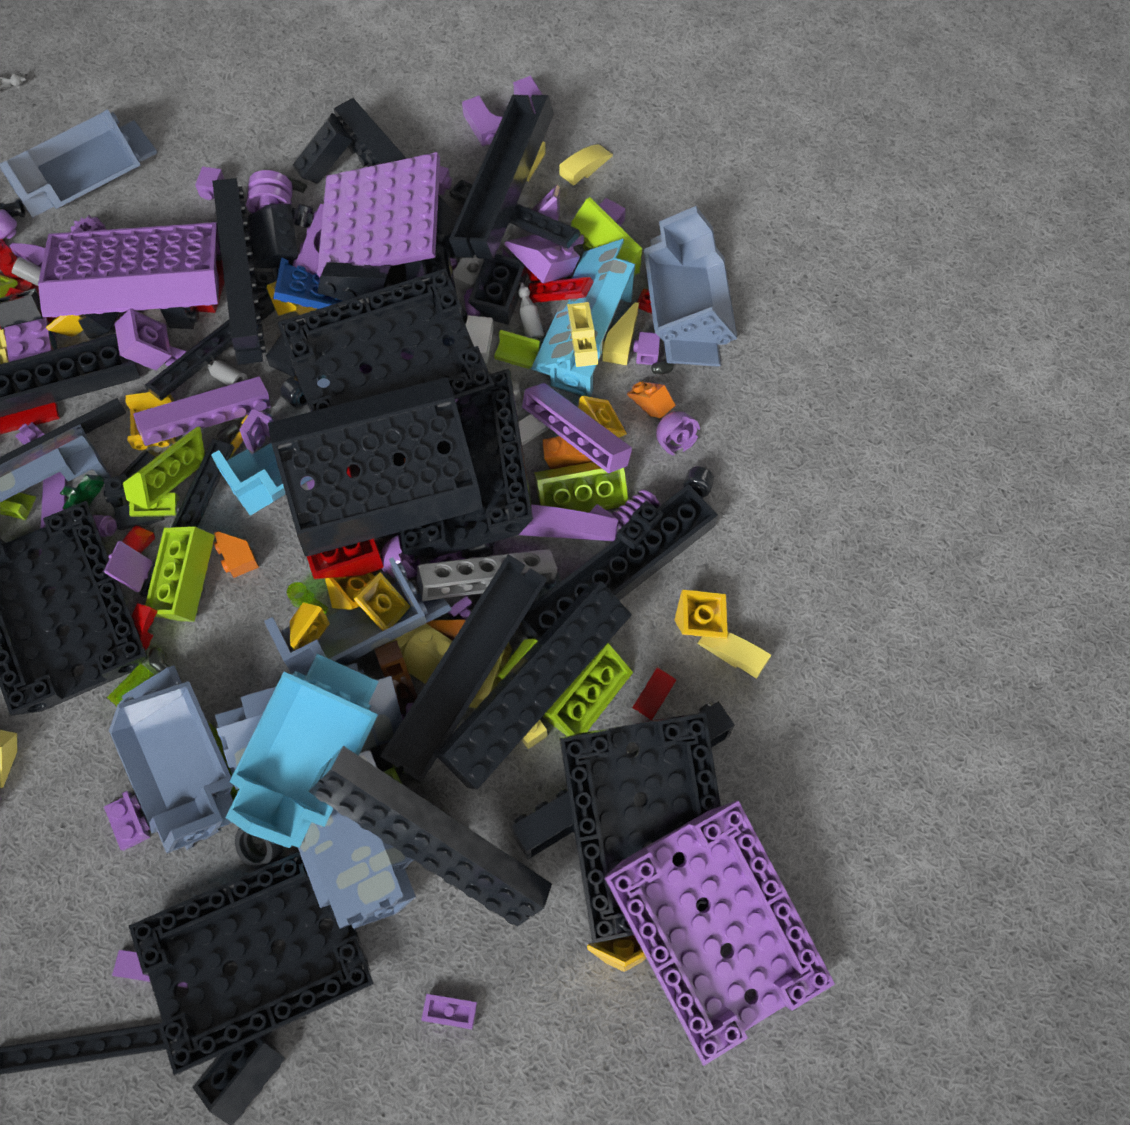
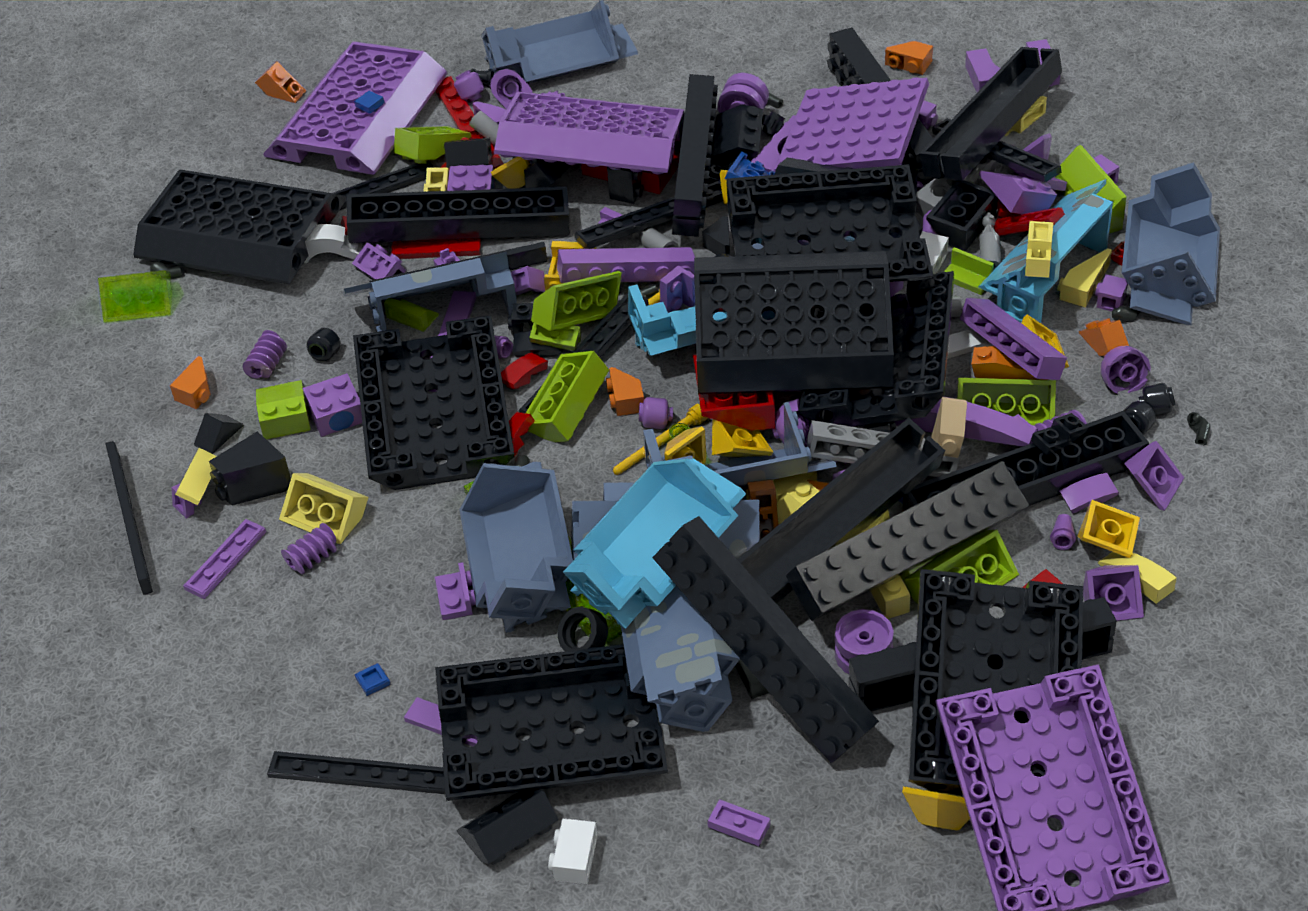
camera: 20 degrees right, 20 degrees down
dark green plate [60,474,104,510] -> none
medium lavender piece [104,541,153,592] -> none
medium lavender brick [115,309,172,370] -> none
medium lavender brick [195,166,224,200] -> none
black slope [293,113,352,184] -> none
yellow slope [353,572,411,631] -> none
light yellow slope [559,144,613,186] -> none
none -> blue tile [355,663,390,696]
none -> medium lavender piece [490,69,533,109]
none -> medium lavender panel [510,266,545,295]
none -> white brick [548,818,598,884]
none -> yellow piece [613,403,708,475]
none -> medium lavender head [638,397,673,429]
none -> medium lavender wheel [835,609,894,674]
none -> orange slope [885,41,933,75]
none -> tan slope [931,397,967,458]
none -> medium lavender cone [1050,514,1076,550]
none -> medium lavender slope [1060,473,1119,514]
none -> medium lavender slope [1083,565,1144,620]
none -> medium lavender slope [1124,441,1184,511]
none -> black head [1138,383,1176,416]
none -> pearl dark grey arm [1187,412,1211,445]

